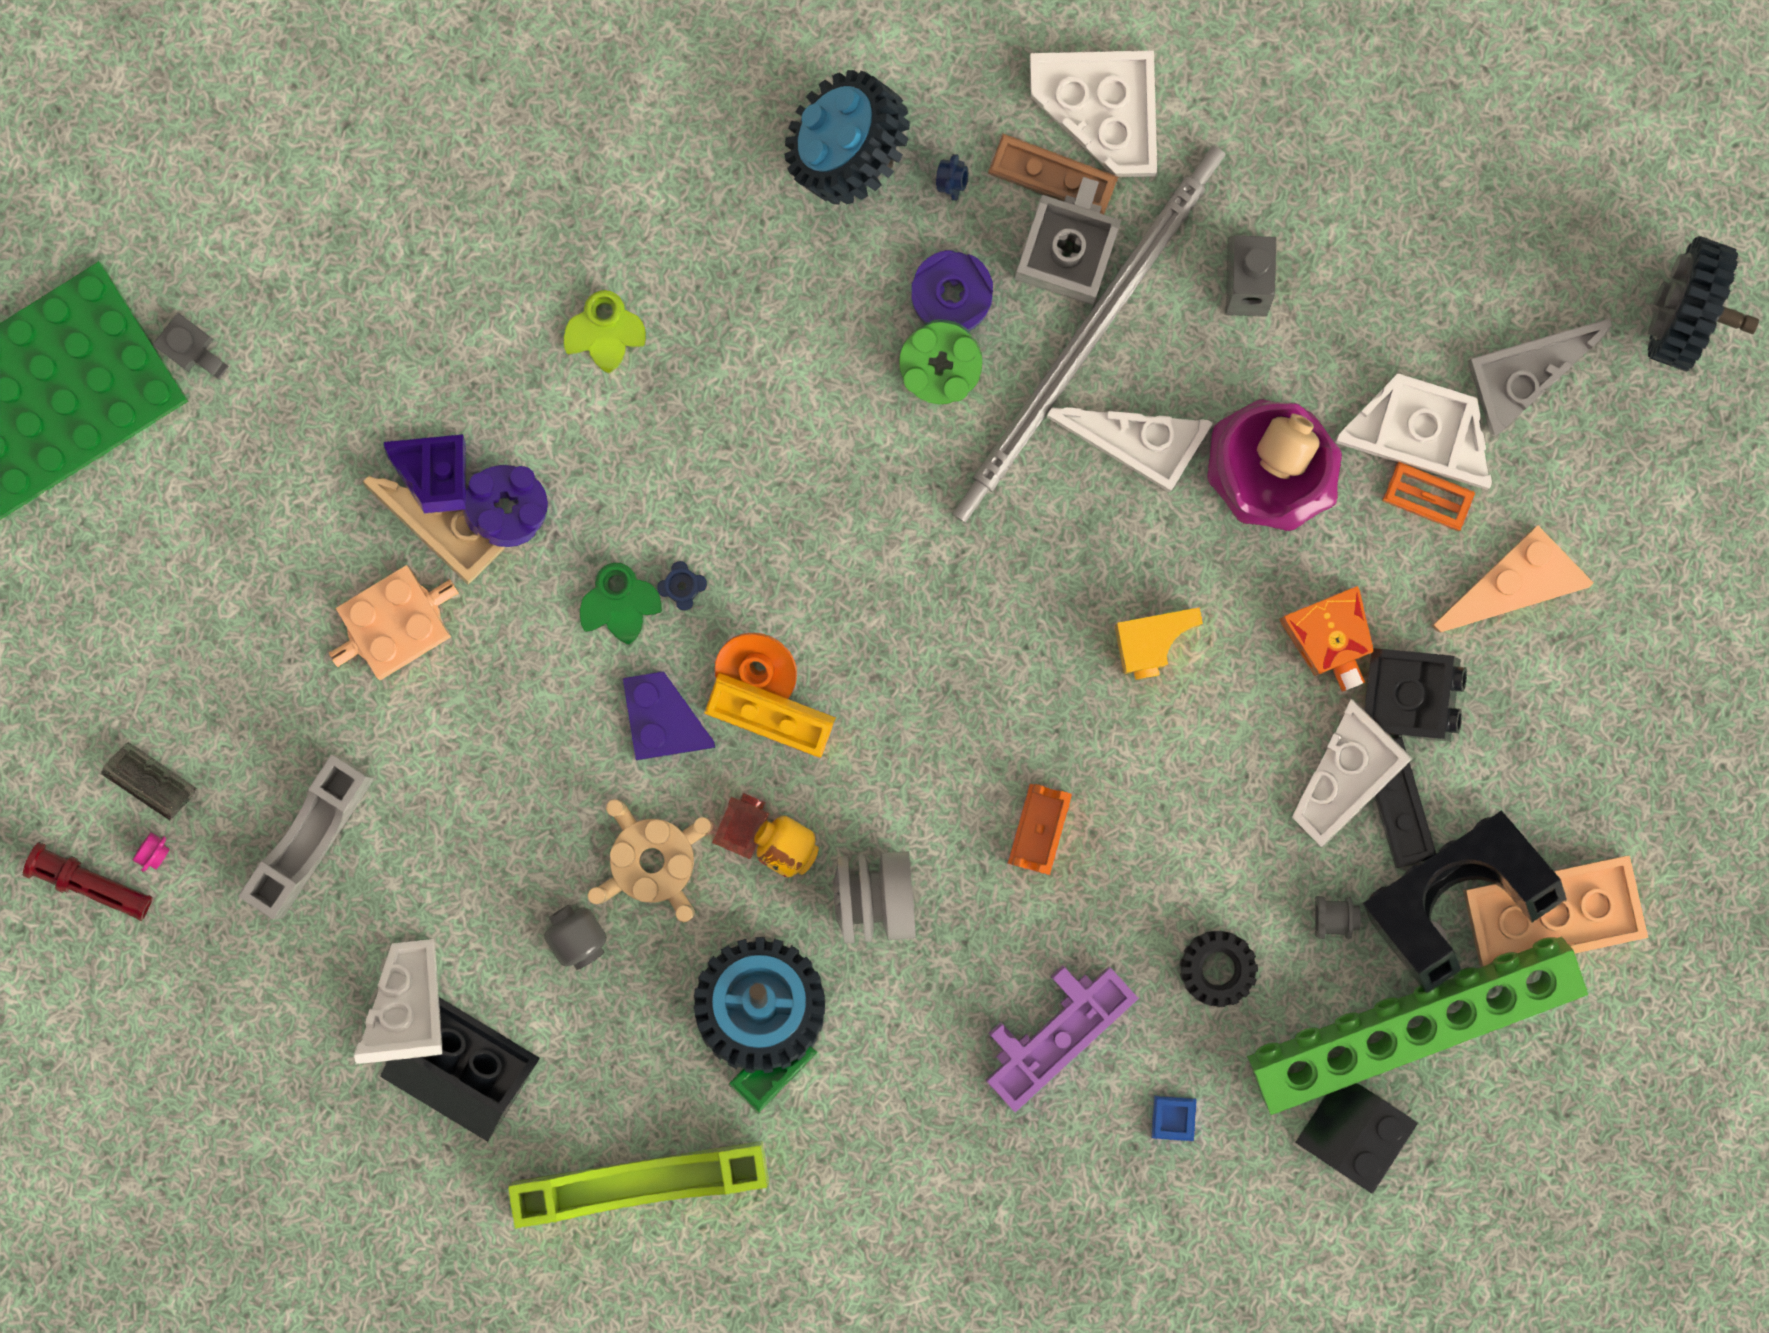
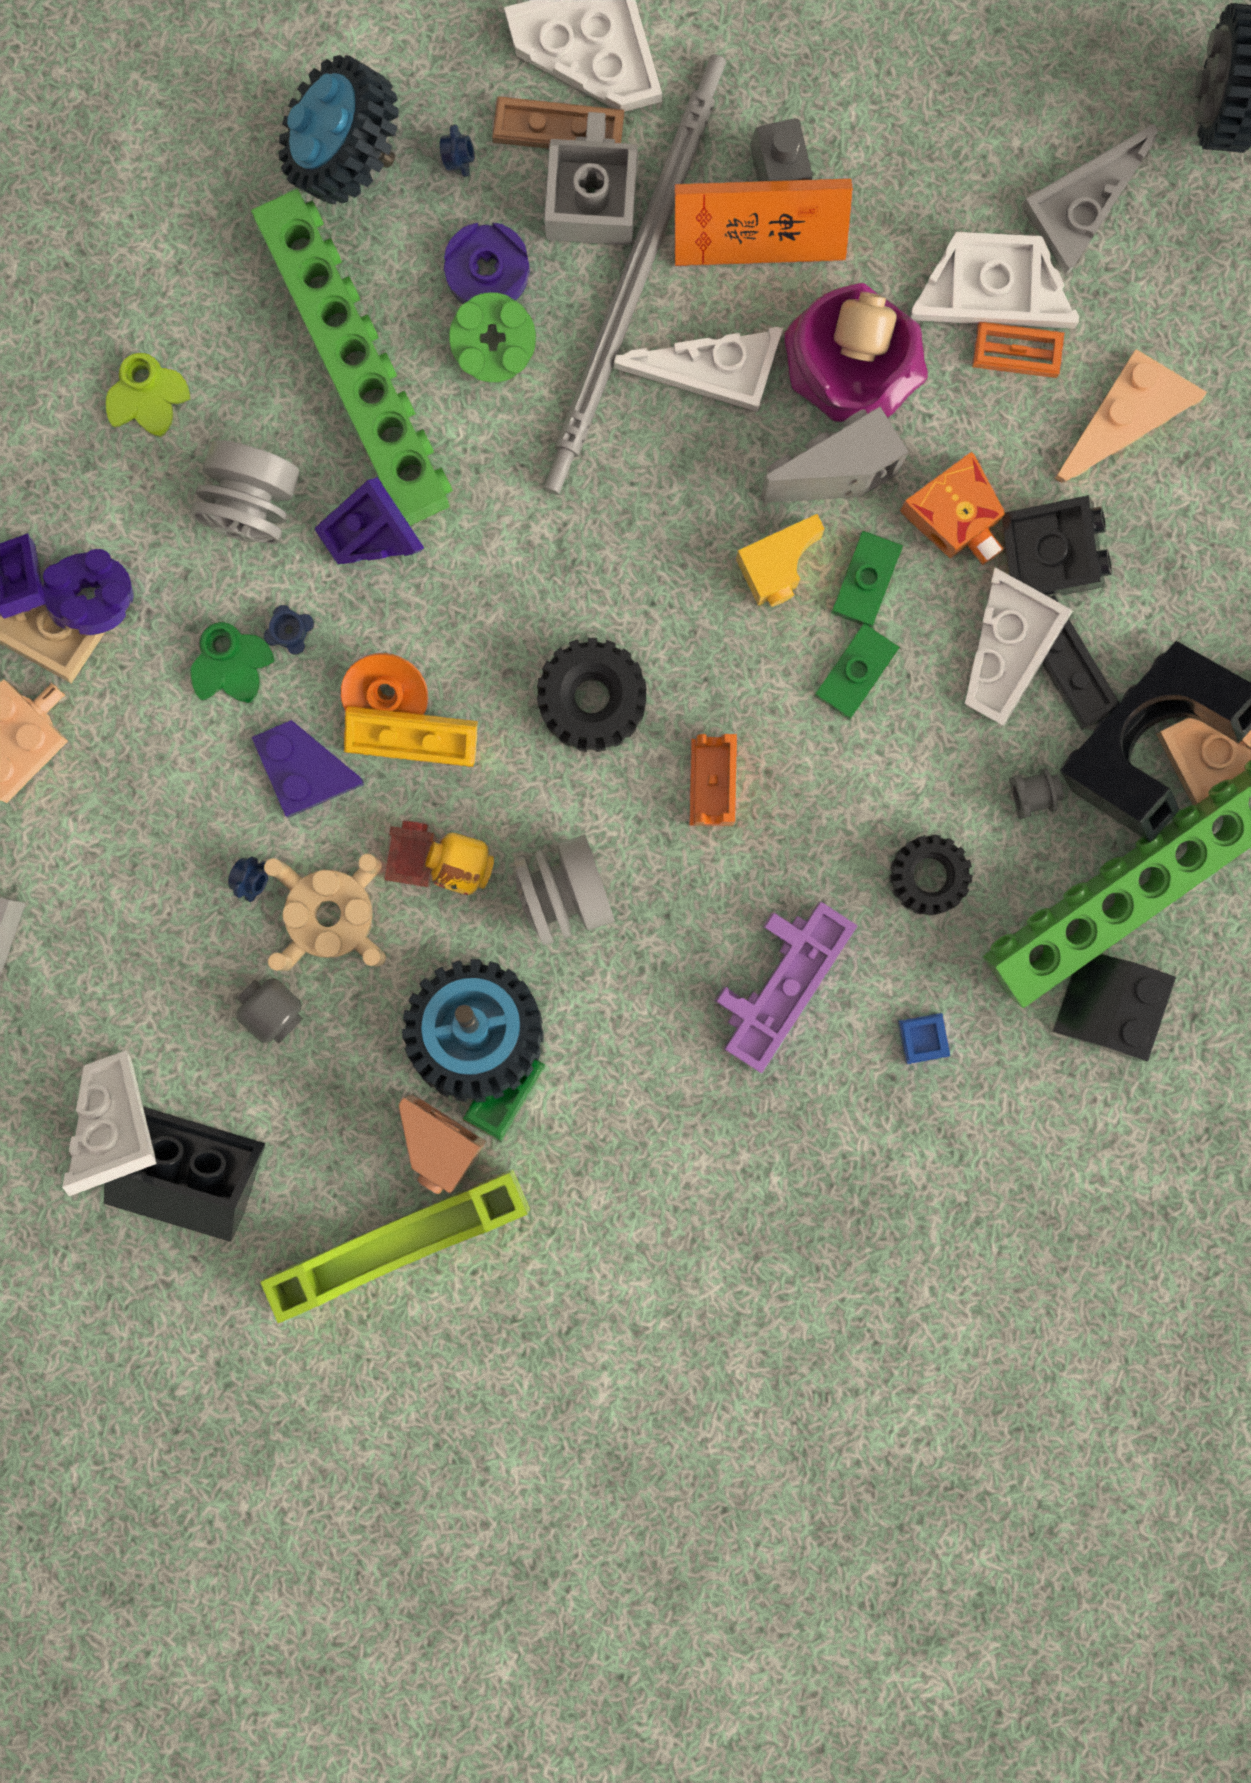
camera: 10 degrees left, 0 degrees up
none -> light grey wheel [189,440,300,544]
none -> dark blue plate [228,856,268,902]
none -> bright green brick [251,188,453,526]
none -> dark purple wing [314,477,424,565]
none -> nougat slope [399,1094,486,1194]
none -> black tyre [537,638,647,752]
none -> orange tile [674,178,853,266]
none -> light grey slope [760,407,908,503]
none -> green plate [814,623,900,720]
none -> green plate [831,530,903,628]

